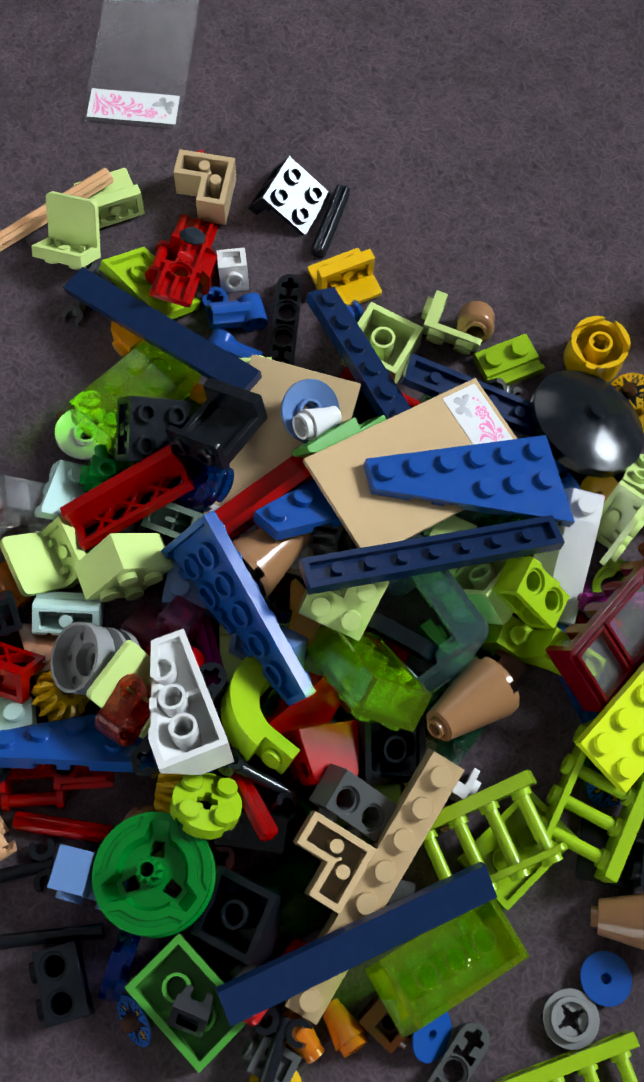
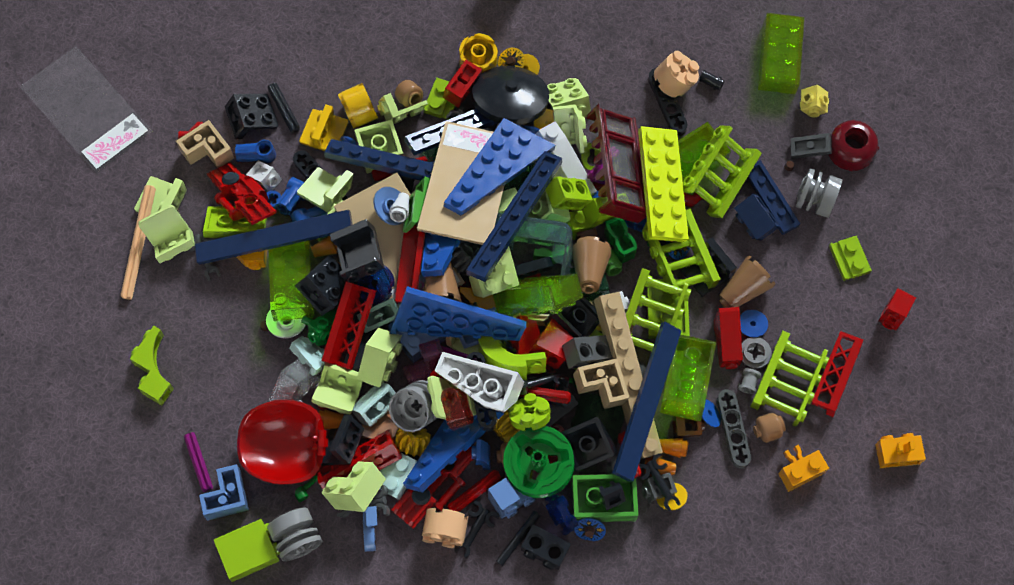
camera: 45 degrees left, 0 degrees up
none -> blue piece [235,140,276,163]
none -> yellowish green bracket [297,167,353,213]
none -> yellow brick [338,83,378,129]
none -> red brick [443,59,482,108]
none -> blue slope [471,439,491,470]
none -> green brick [604,217,637,263]
none -> bright green cone [605,246,622,276]
none -> red slope [713,307,743,369]
none -> light grey bush [738,368,761,395]

